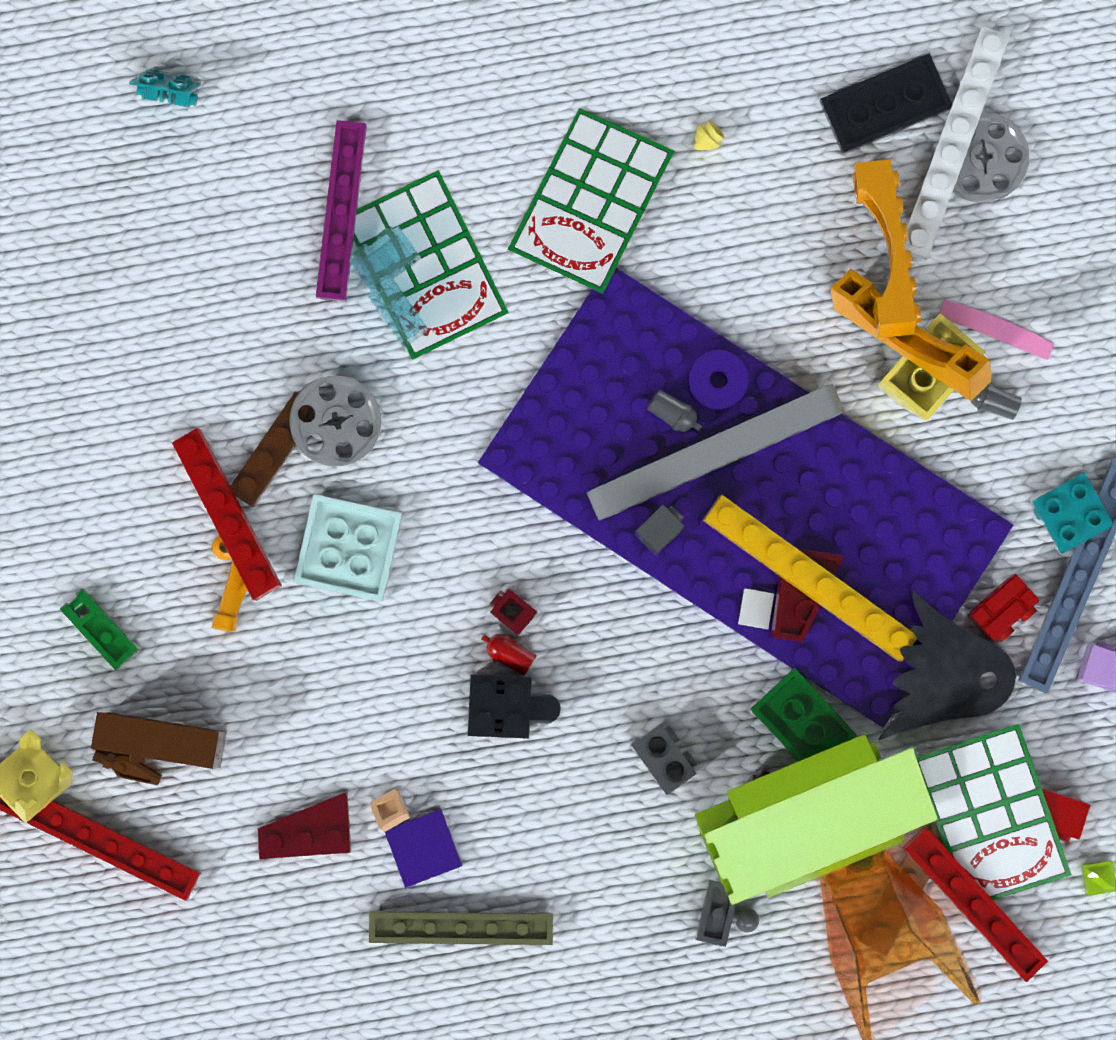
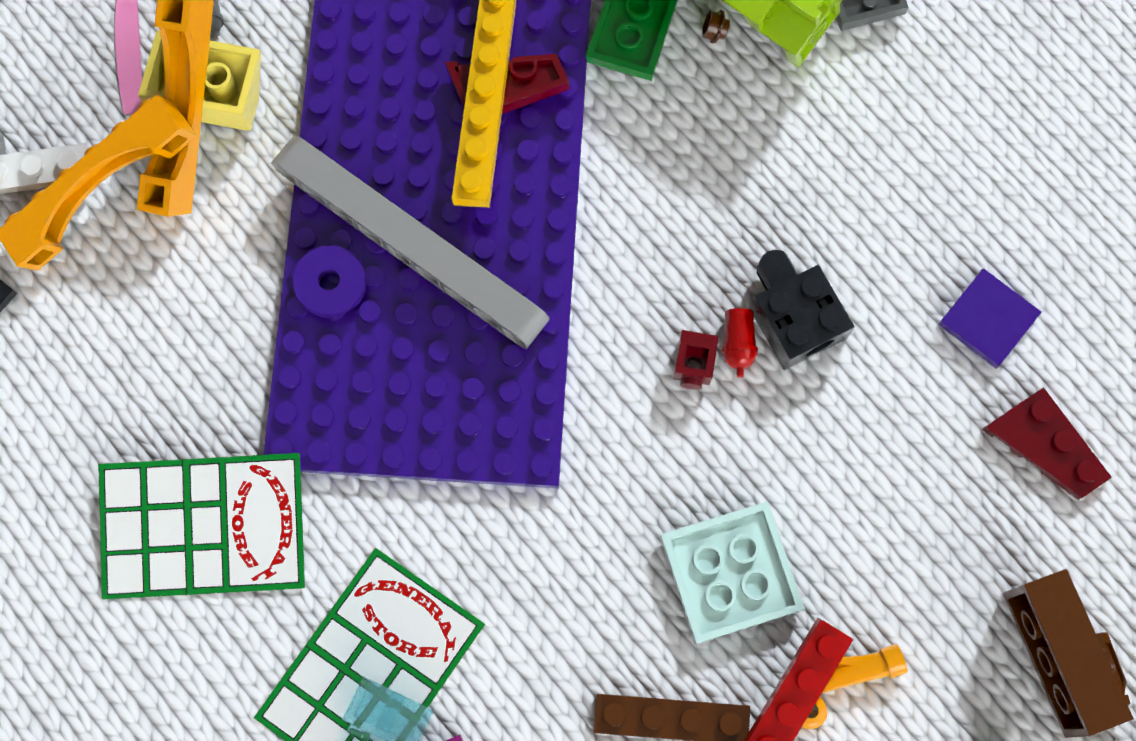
camera: 120 degrees left, 10 degrees down
light grey wedge [289,375,381,466] -> none
clear light blue brick [367,277,428,348] -> none
light nougat plate [369,789,410,832] -> none
olive plate [369,911,553,945] -> none
dark grey brick [631,724,697,795] -> none
dark grey brick [635,505,685,556] -> none
dark grey piece [647,389,702,432] -> none
light yellow plate [694,120,725,150] -> none
white sticker [738,588,774,629] -> none

